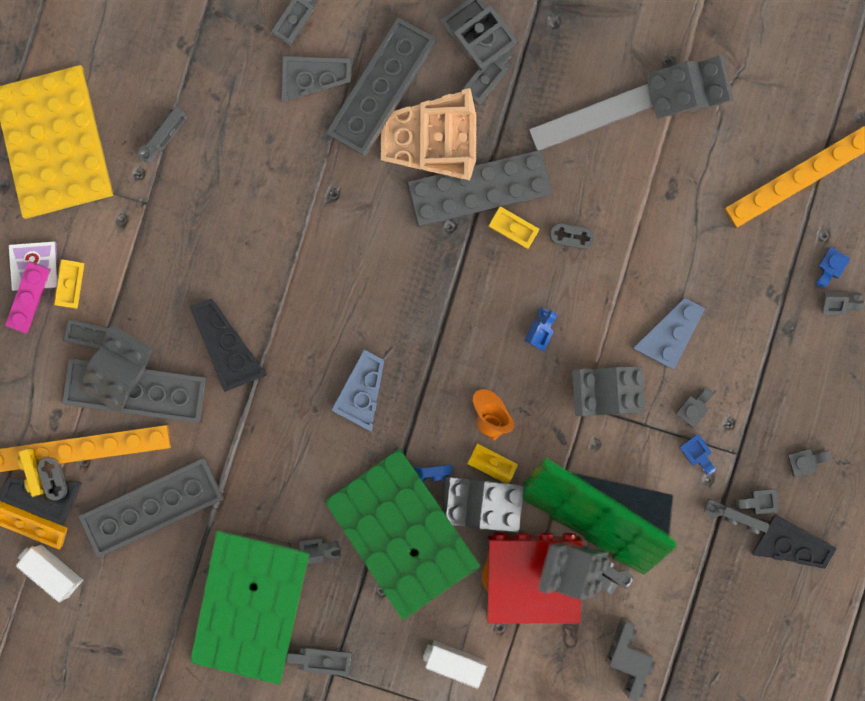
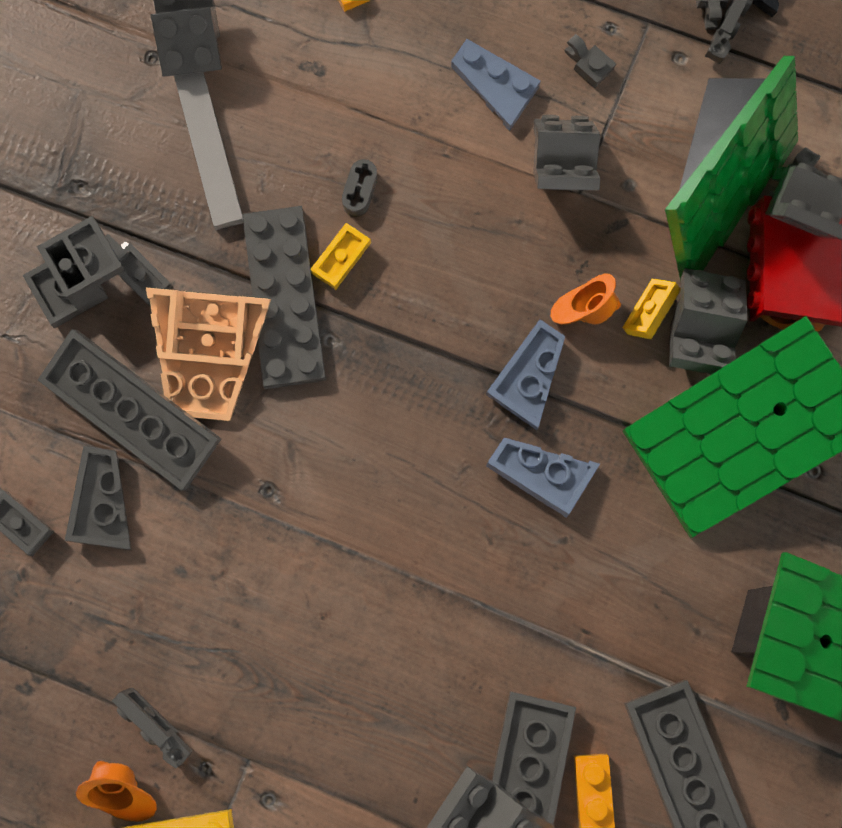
camera: 85 degrees left, 10 degrees down
black wing [190,298,267,392] -> none
dark grey plate [299,538,341,564] -> none
blue plate [414,464,453,483] -> none
blue plate [524,307,557,351] -> none
blue plate [679,434,716,475] -> none
none -> orange piece [76,761,157,822]
none -> sand blue wing [486,319,565,430]

